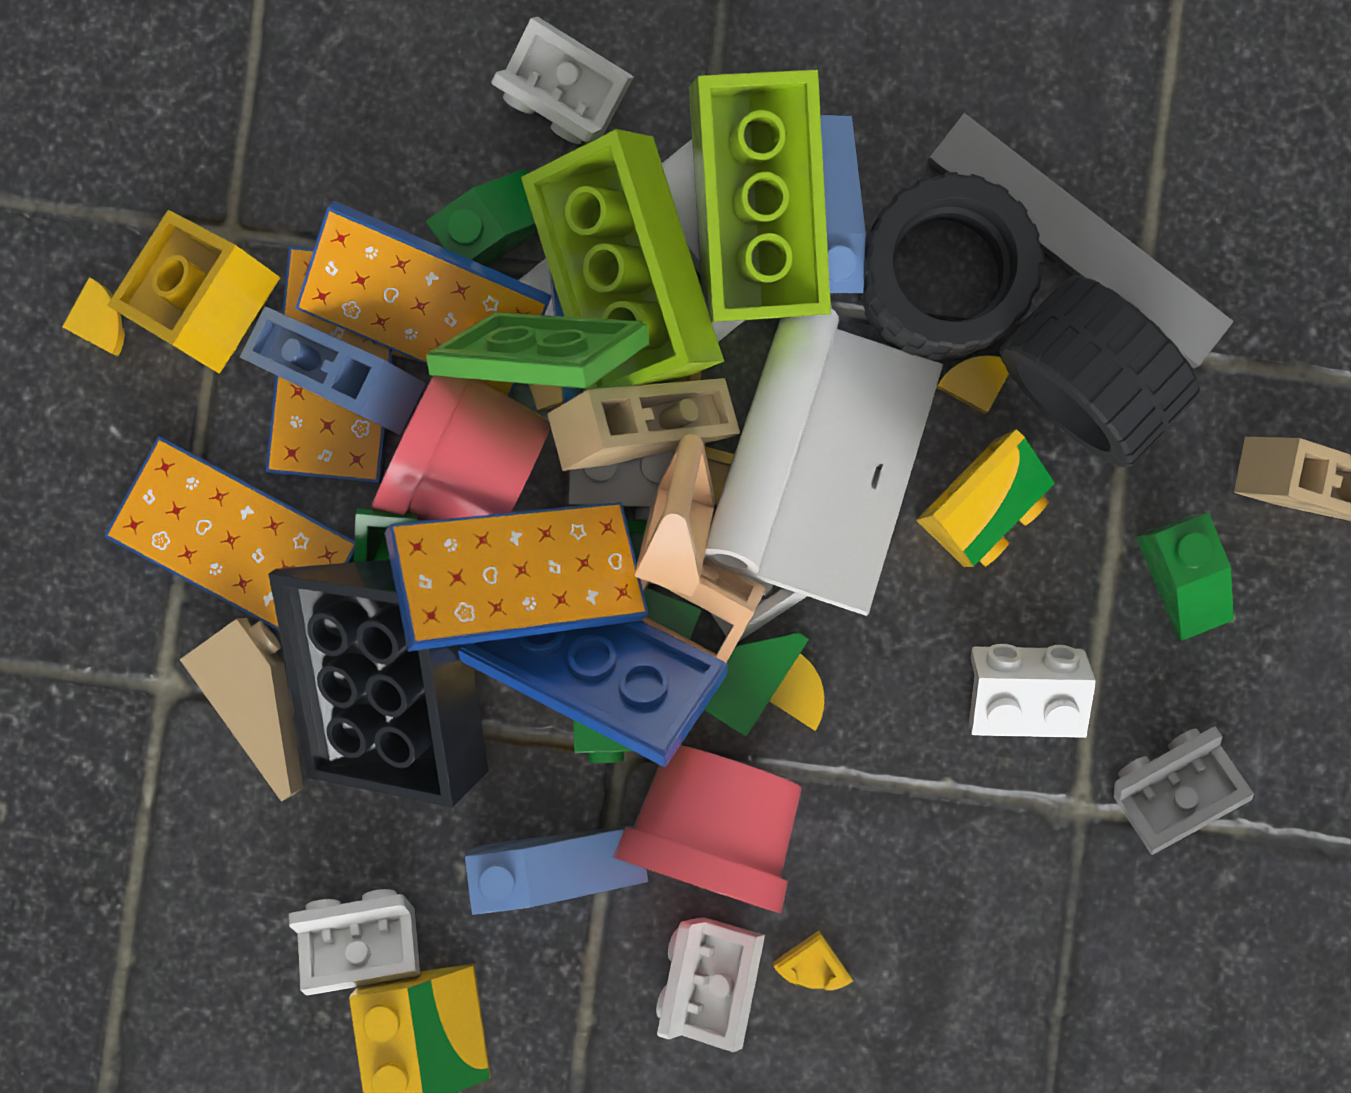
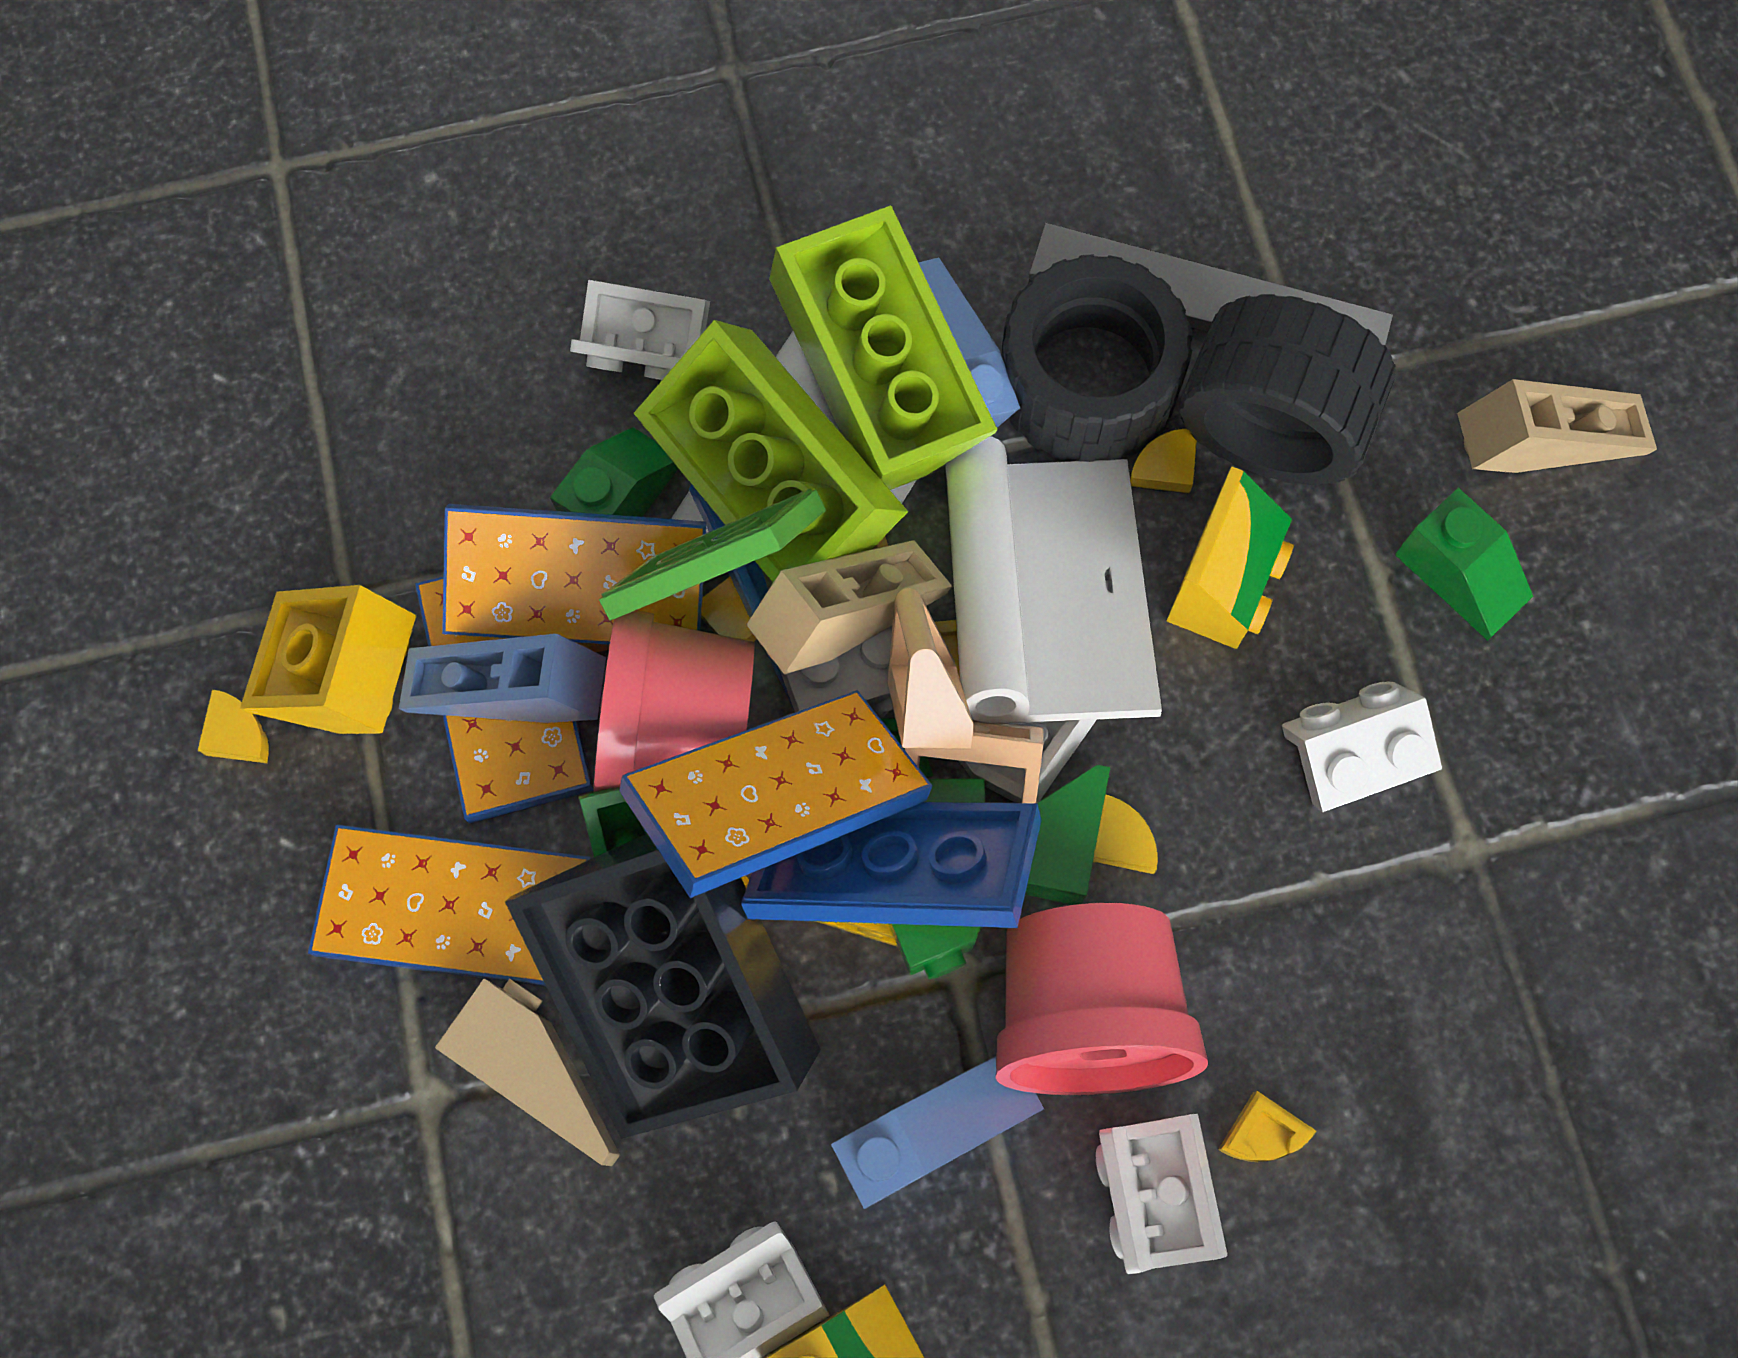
camera: 25 degrees left, 15 degrees down
light grey bracket [1114,726,1254,855] -> none

